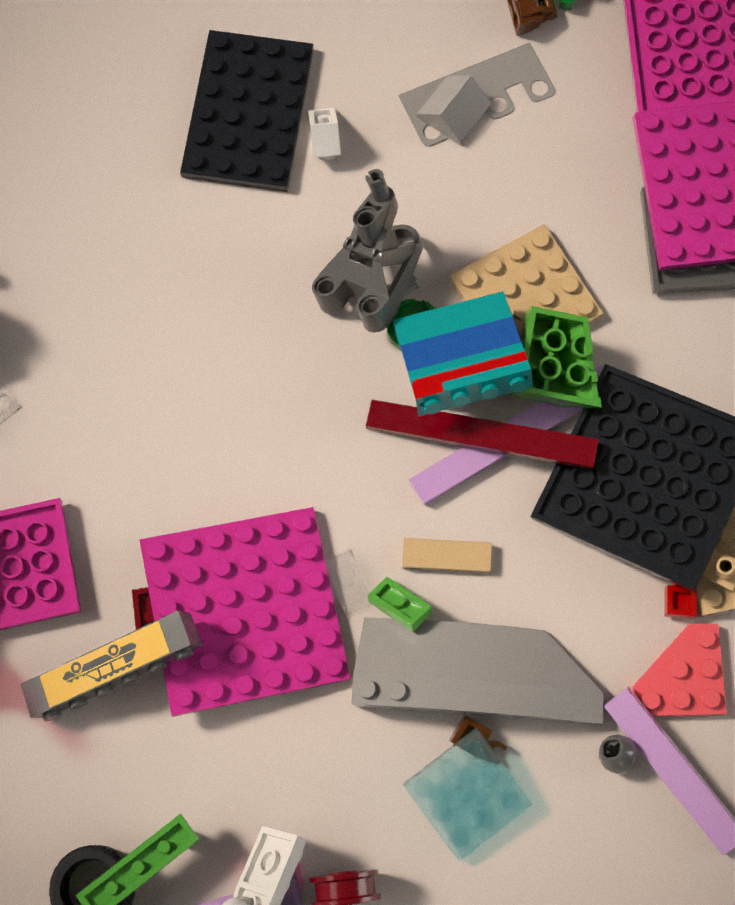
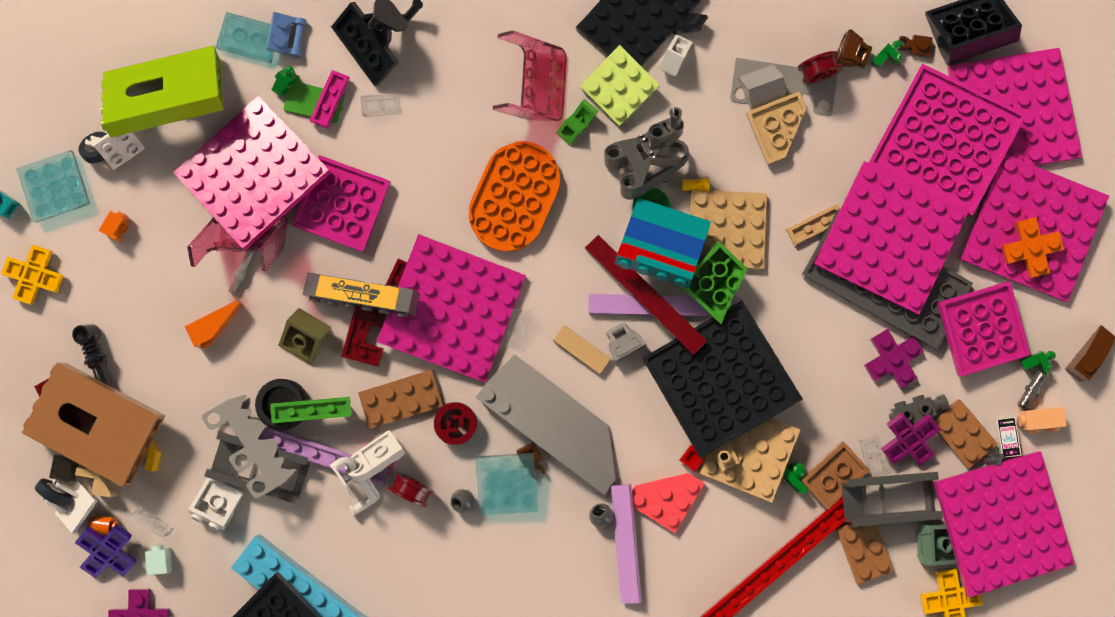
camera: 30 degrees right, 10 degrees up
bright green plate [367,577,432,632] -> none
none -> olive slope [278,308,331,365]
none -> dark red plate [341,306,387,367]
none -> medium nougat plate [358,369,443,429]
none -> dark red wheel [434,402,477,445]
none -> dark grey piece [450,489,475,514]
none -> orange plate [469,141,560,252]
none -> clear pink windscreen [493,30,567,121]
none -> bright green slope [556,99,599,145]
none -> yellowish green plate [580,45,660,126]
none -> light grey piece [605,322,646,363]
none -> black piece [673,13,708,34]
none -> yellow pin [682,177,709,192]
none -> tan plate [746,91,807,165]
none -> tan tile [786,204,839,247]
none -> dark red wheel [797,51,843,85]

